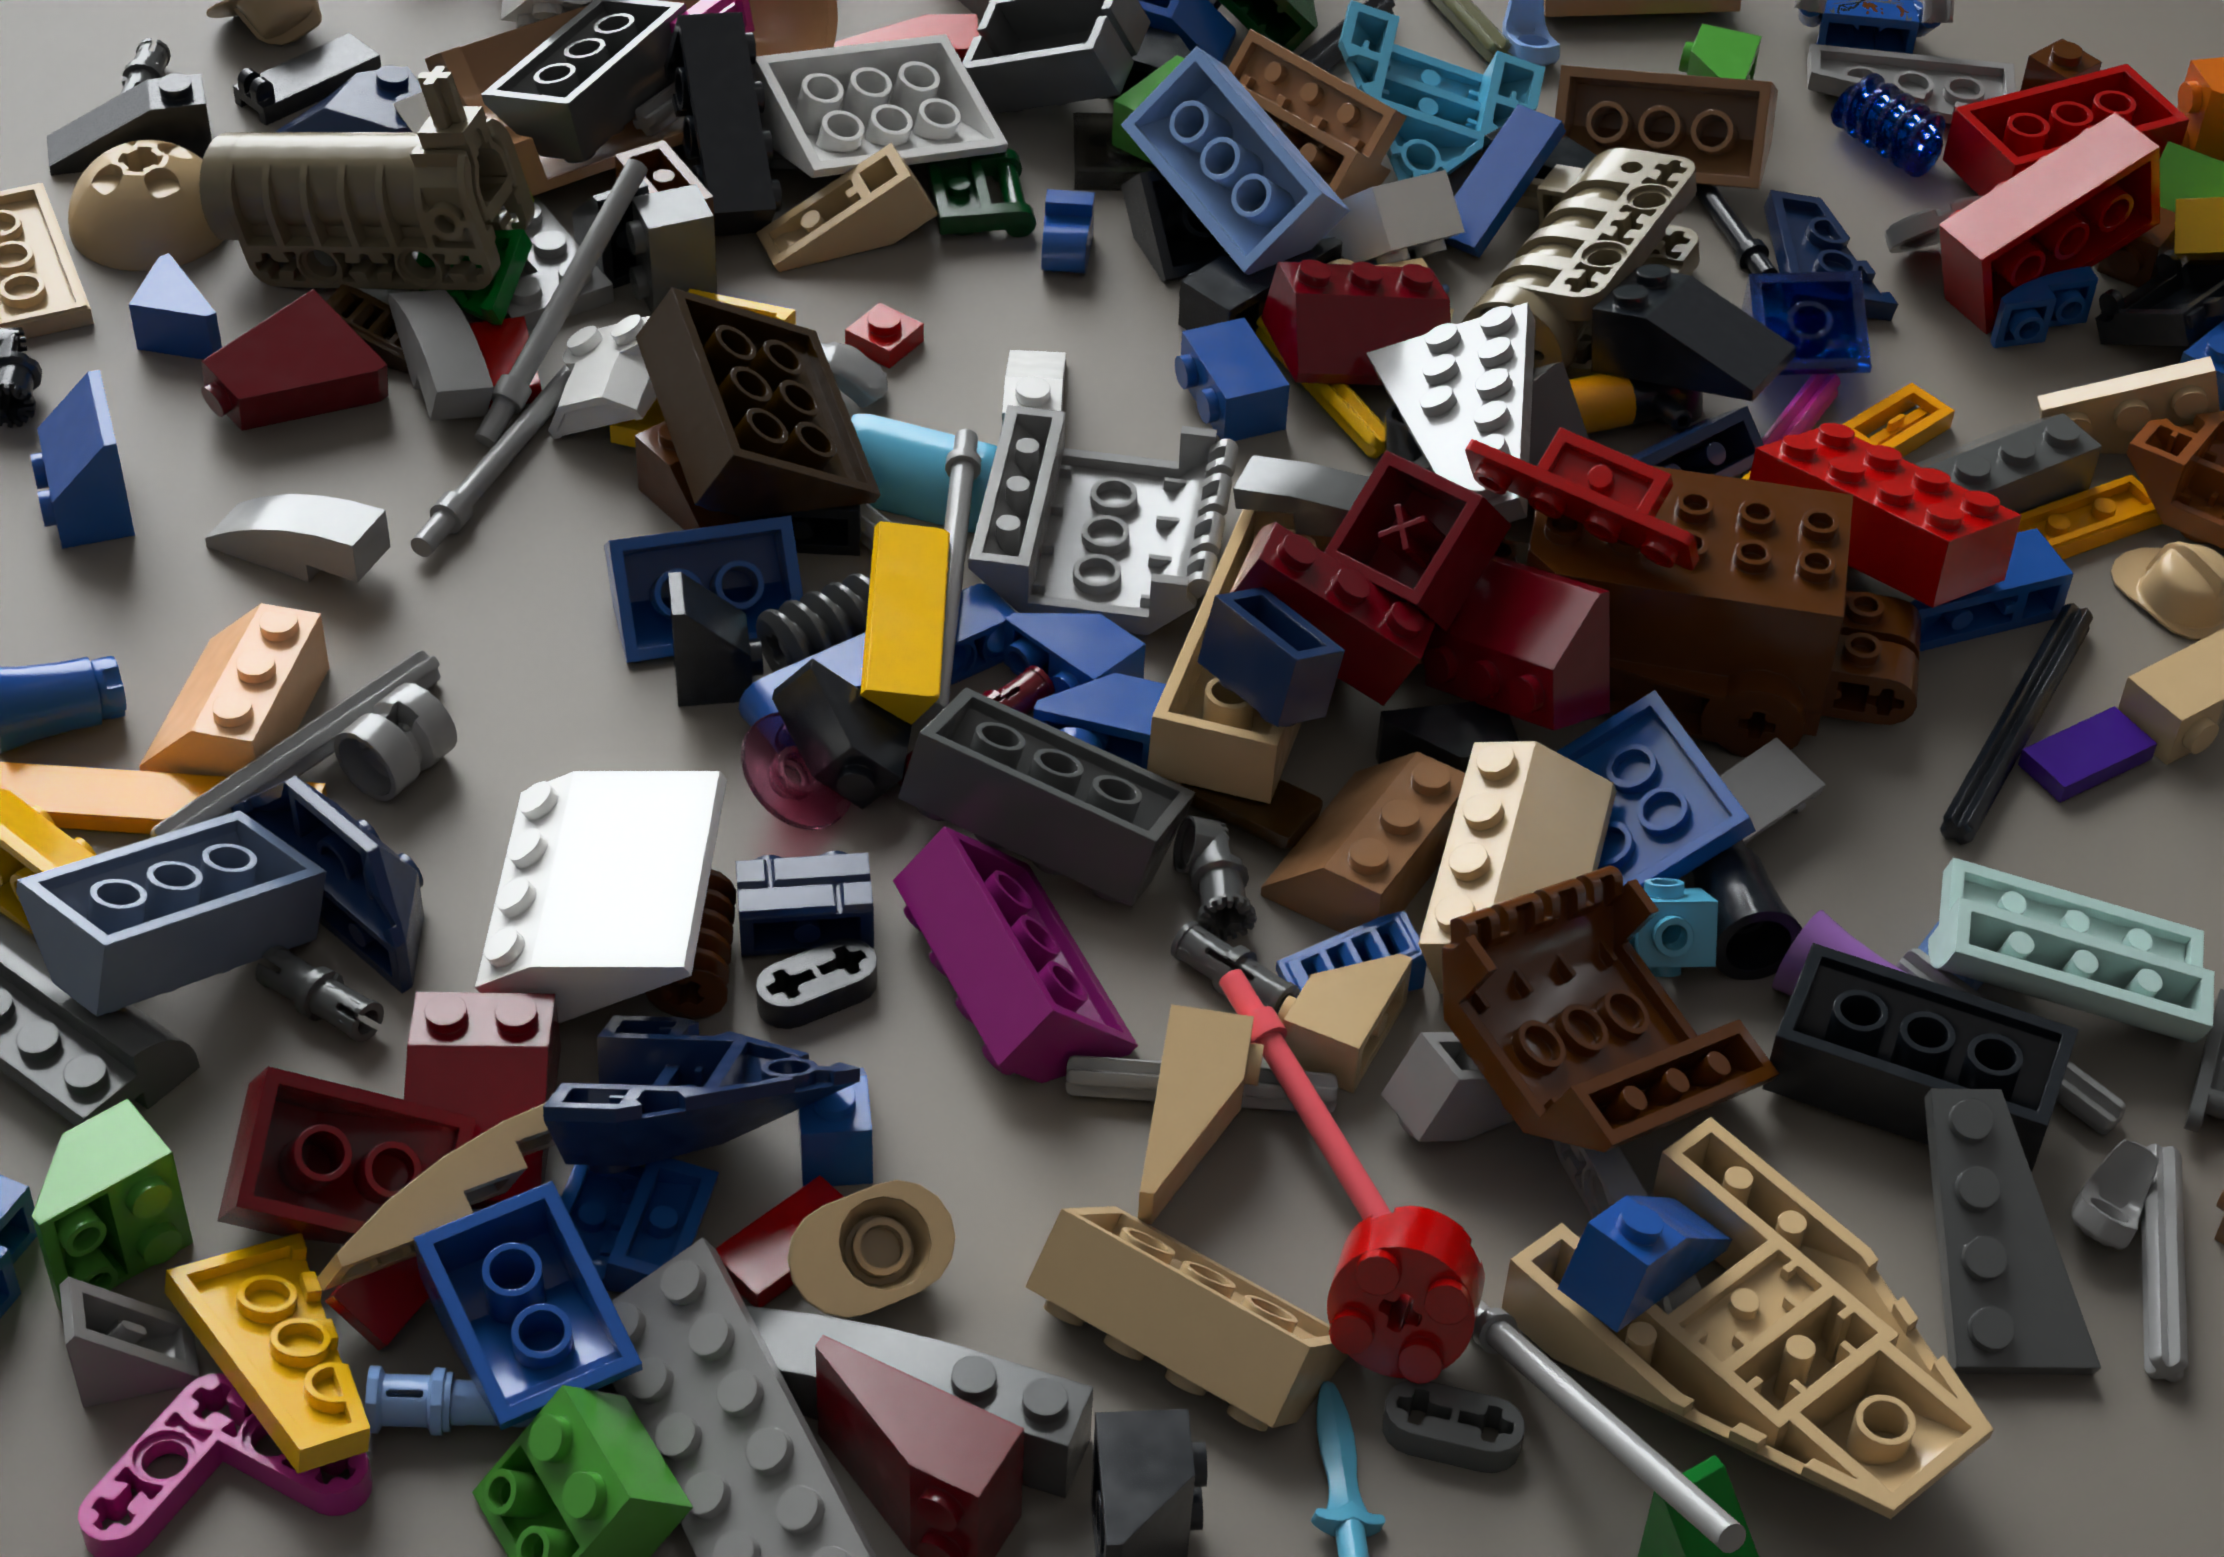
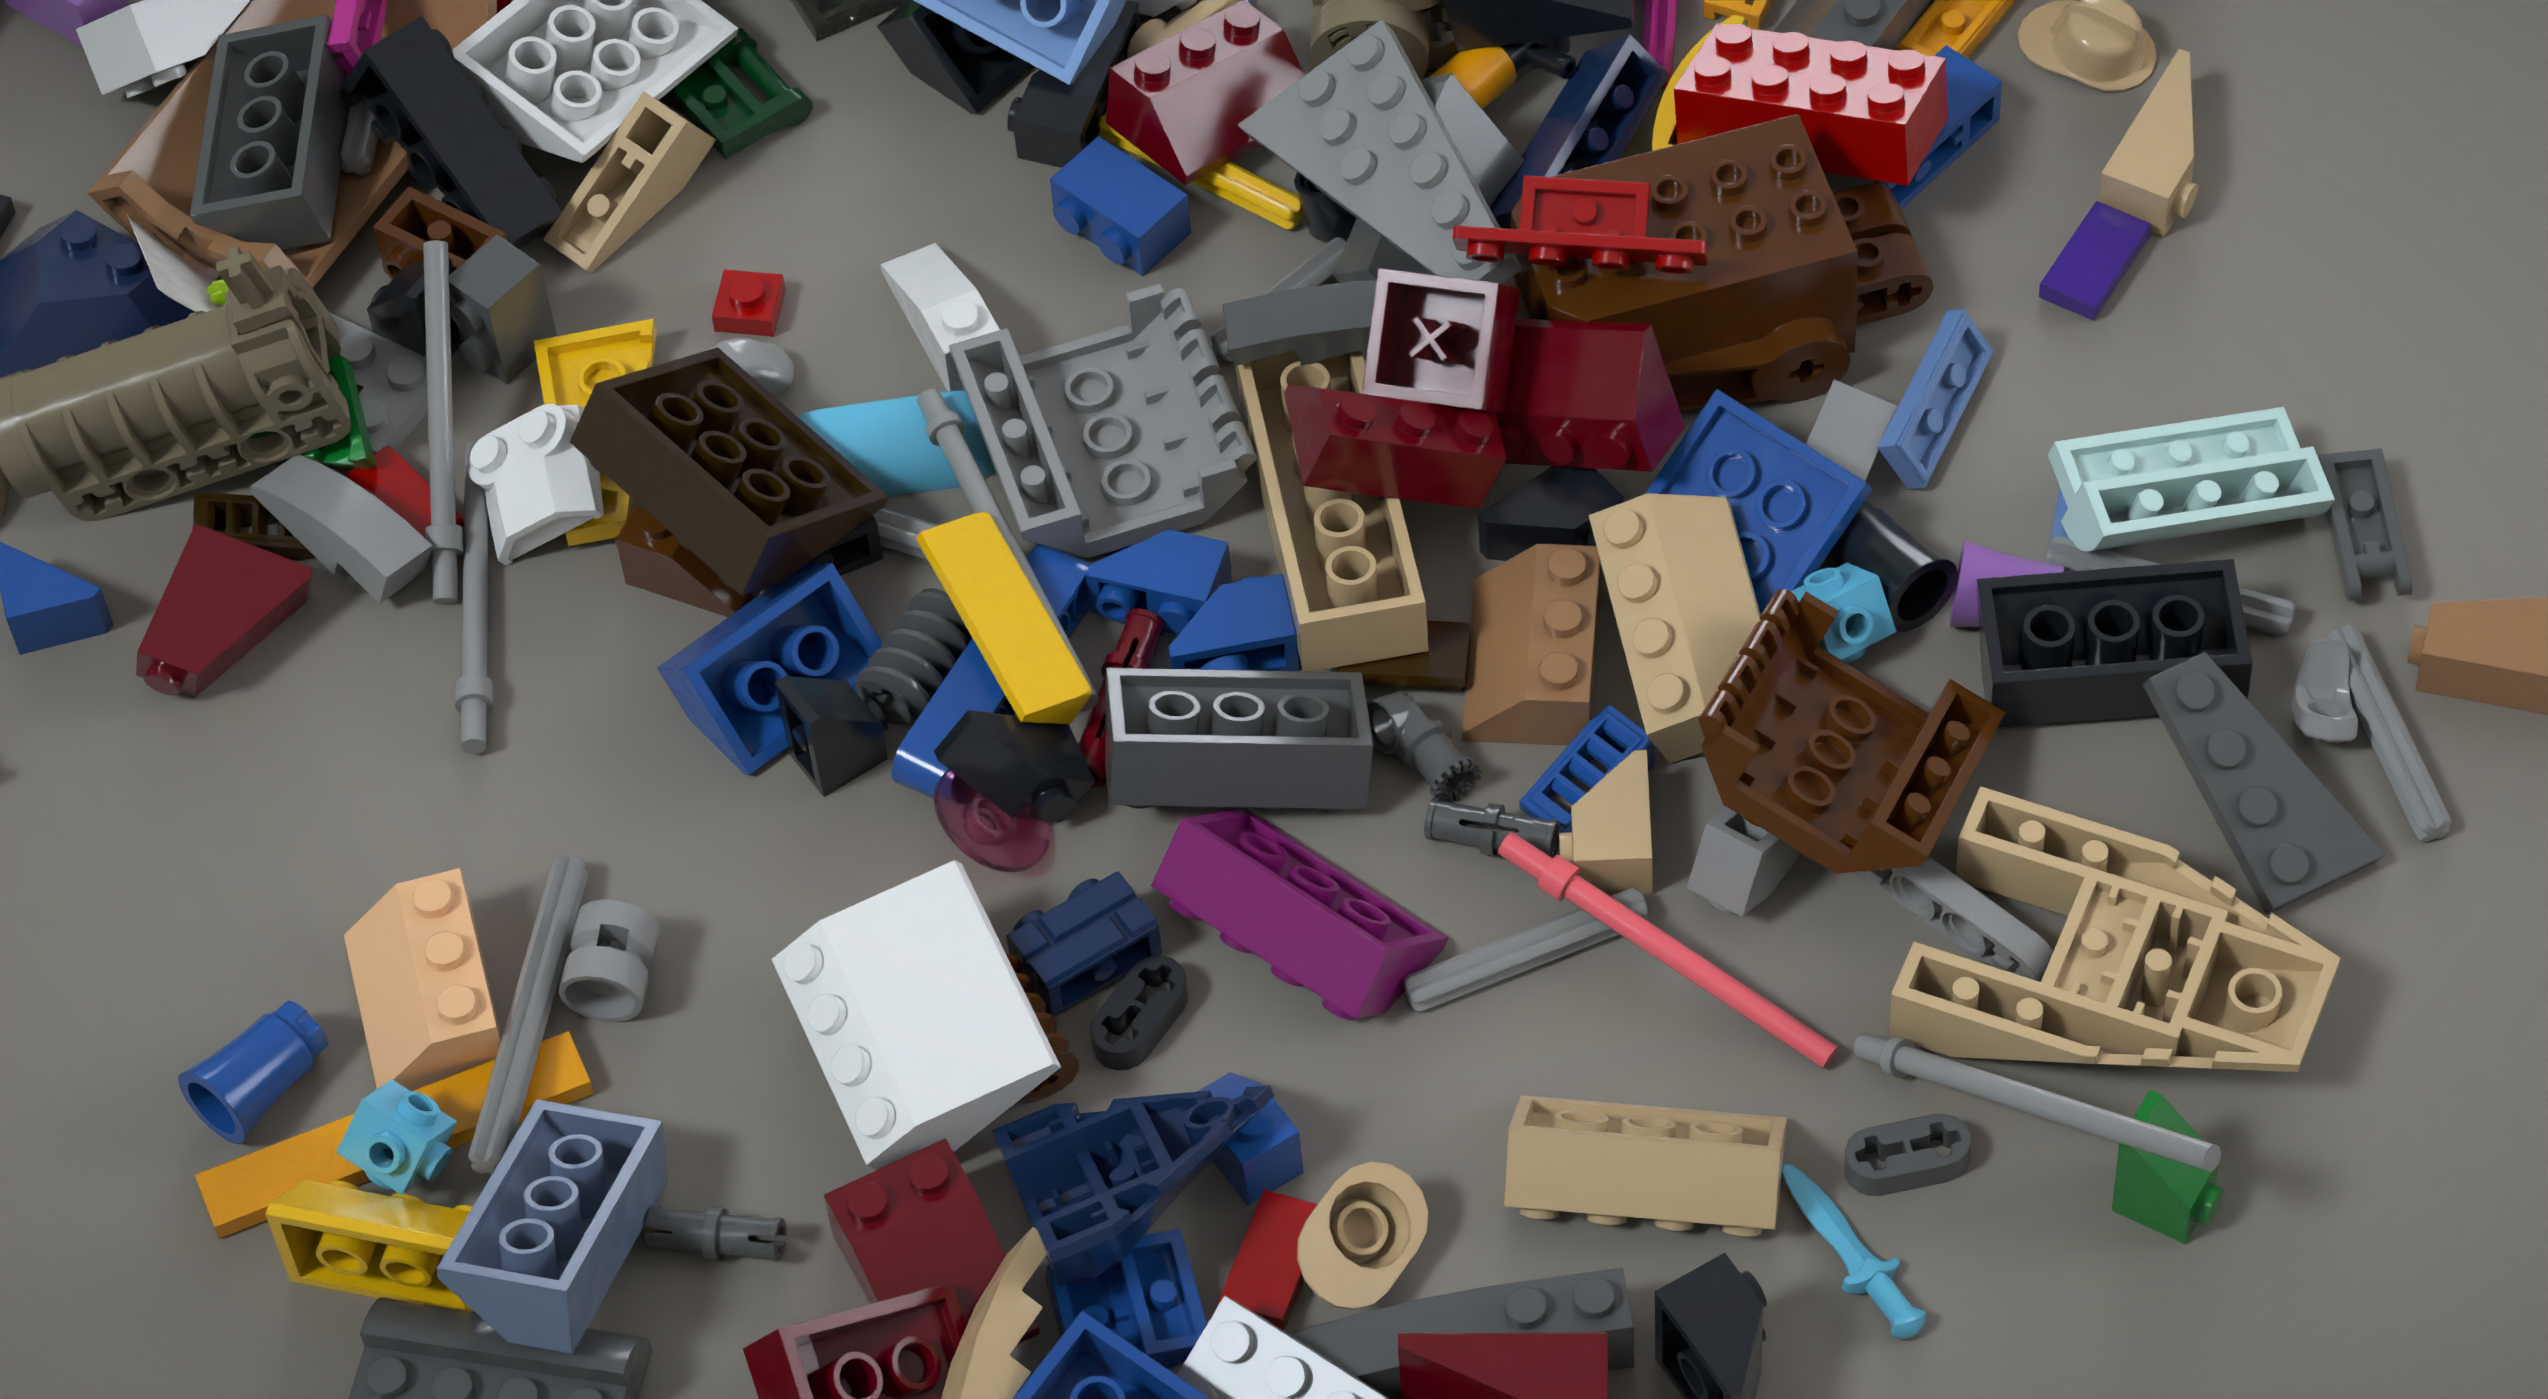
camera: 20 degrees left, 10 degrees up
blue slope [30,370,135,549] -> none
light grey slope [205,494,391,583] -> none
dark blue wedge [231,776,424,994] -> none
blue leg [1041,189,1095,273] -> none
tan slope [1138,1004,1264,1224] -> none
dark blue brick [1197,587,1345,727] -> none
red brick [1327,1205,1485,1384] -> none
blue slope [1557,1195,1732,1332] -> none
black axle [1940,603,2093,845] -> none
none -> medium azure brick [336,1079,457,1195]
none -> medium blue tile [1877,309,1994,489]

